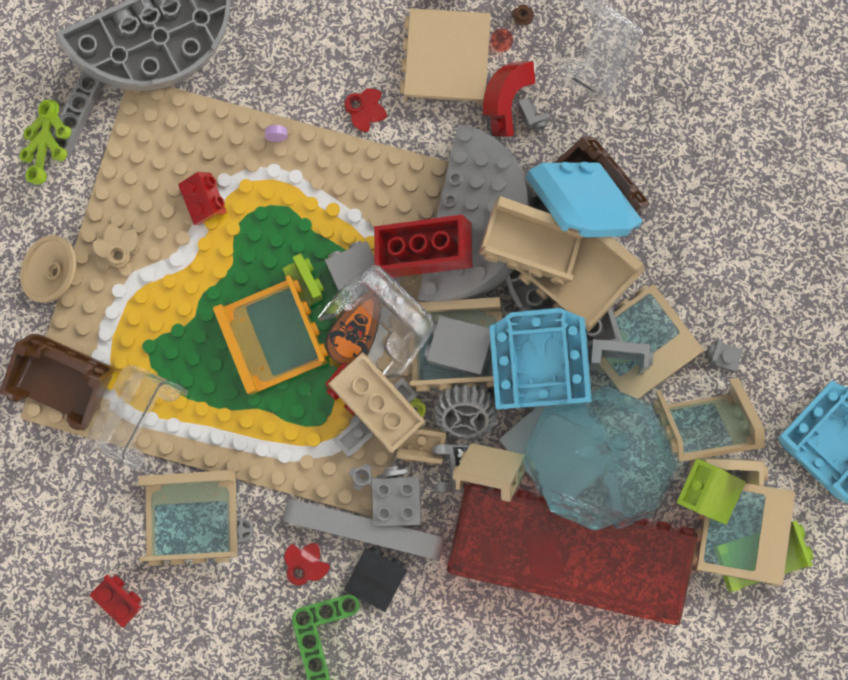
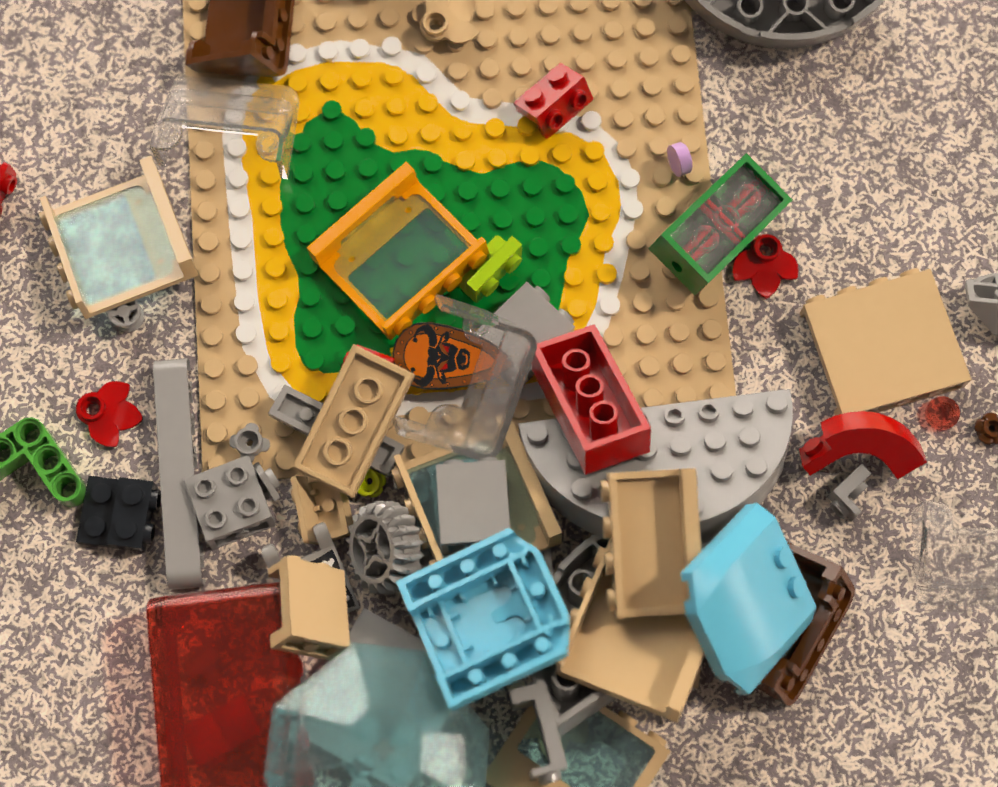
camera: 70 degrees right, 5 degrees down
none -> clear brick [648,153,792,296]

